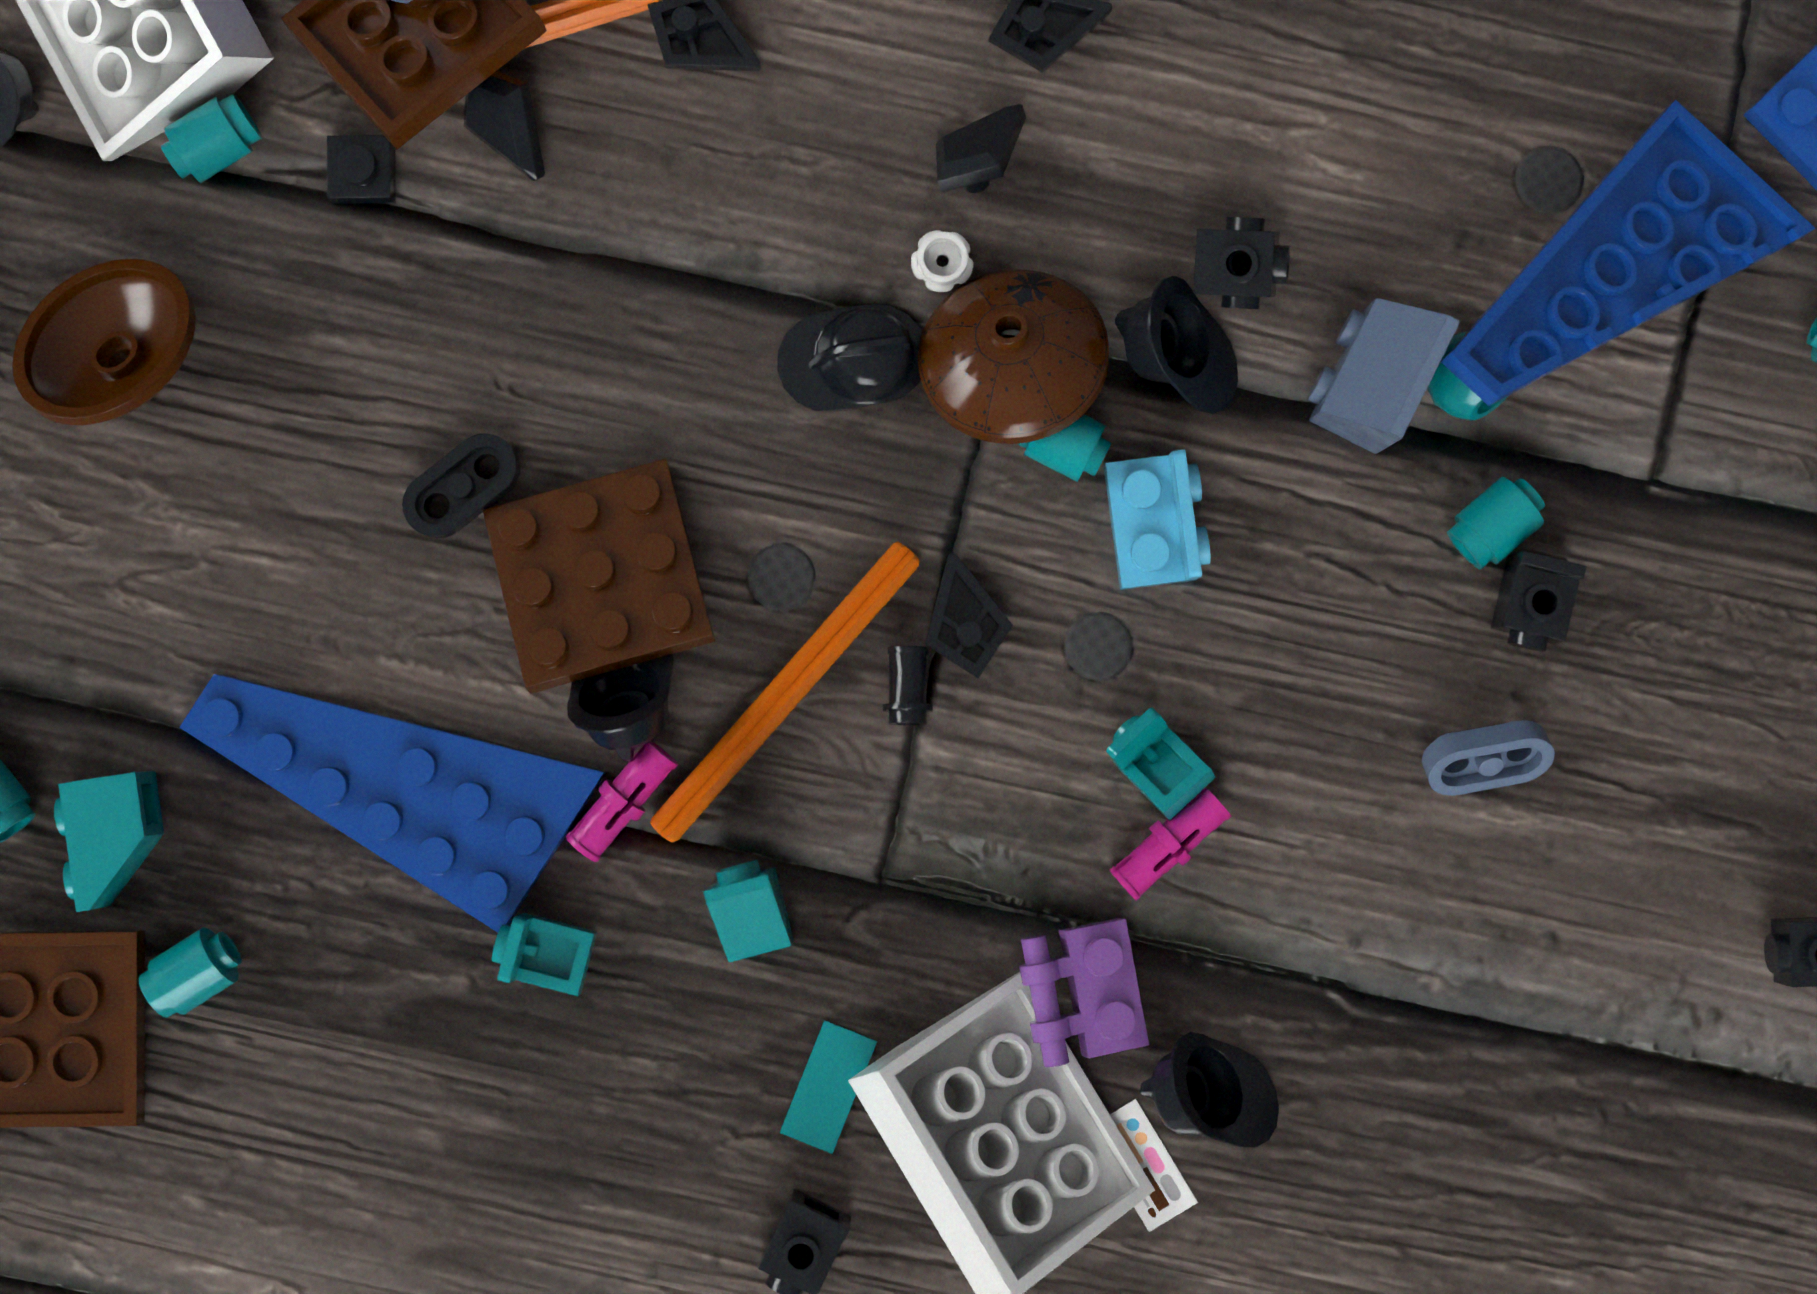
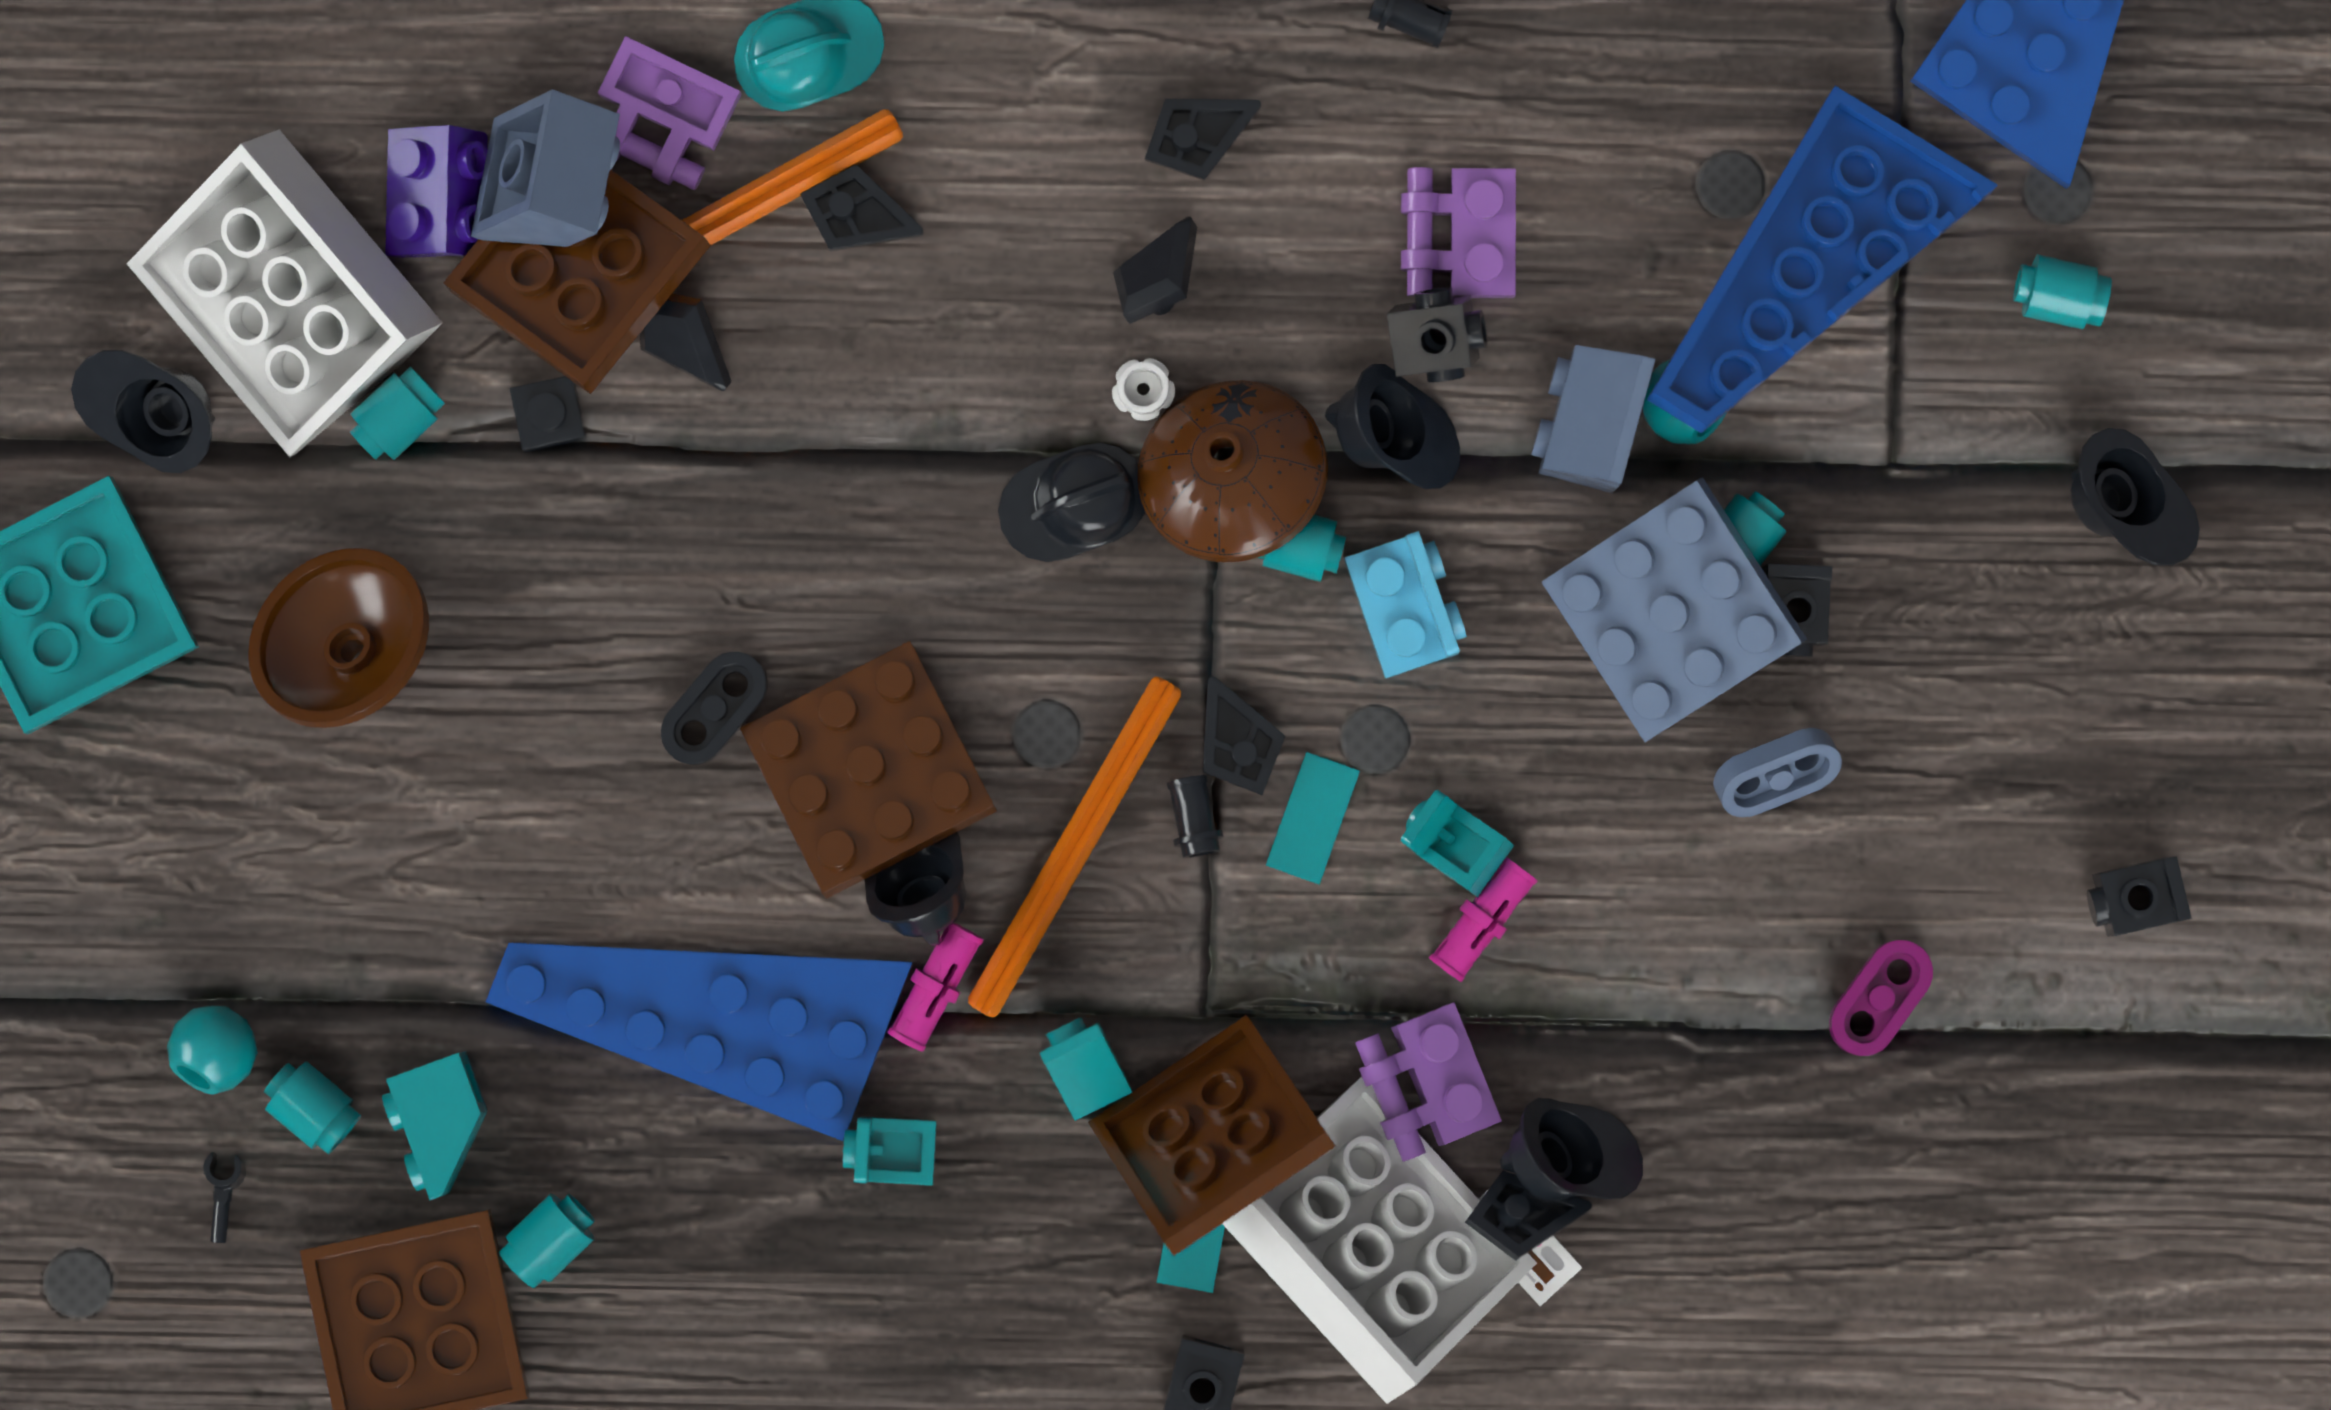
camera: 10 degrees left, 0 degrees up
none -> reddish brown plate [1088,1015,1336,1256]
none -> teal sticker [1266,752,1360,885]
none -> medium lavender plate [1401,167,1516,298]
none -> black piece [1465,1170,1592,1261]
none -> sand blue plate [1541,477,1807,742]
none -> magenta plate [1829,940,1933,1056]

